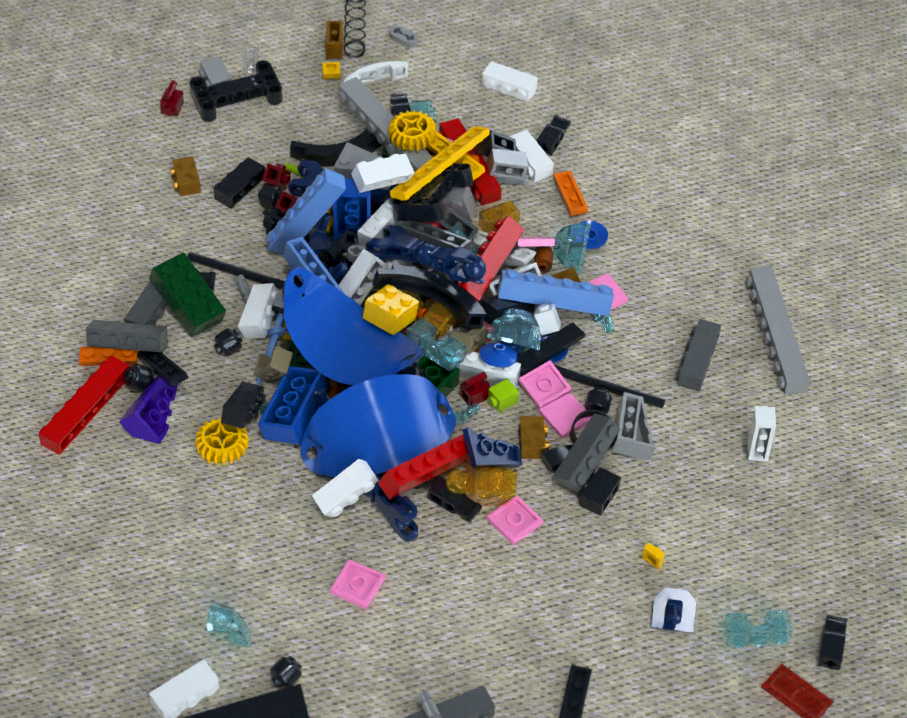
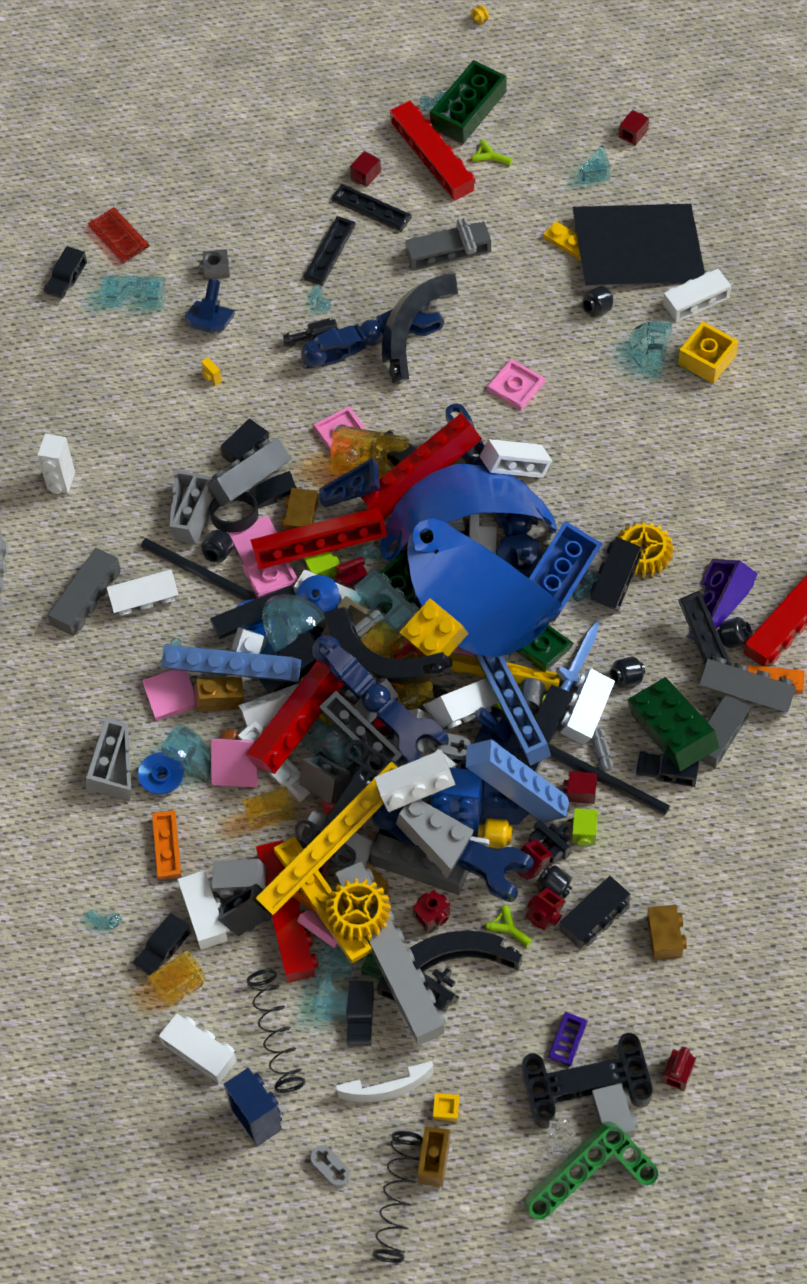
camera: 165 degrees left, 10 degrees up
dark tan panel [253,346,293,382] -> none
none -> light grey wedge [86,718,131,801]
none -> clear light blue arm [86,909,122,931]
none -> white brick [107,569,179,616]
none -> clear yellow brick [148,950,206,1007]
none -> flat silver brick [199,249,230,280]
none -> dark blue piece [223,1067,283,1147]
none -> black piece [246,969,306,1093]
none -> red brick [250,507,387,570]
none -> black piece [283,318,338,347]
none -> dark blue piece [301,303,445,369]
none -> clear light blue arm [311,285,332,312]
none -> black arch [382,273,458,384]
none -> black hips [423,968,460,1012]
none -> green beam [524,1121,659,1220]
none -> dark purple slope [548,1012,588,1067]
none -> dark red brick [563,771,597,804]
none -> lime brick [572,808,598,847]
none -> yellow brick [678,321,738,384]

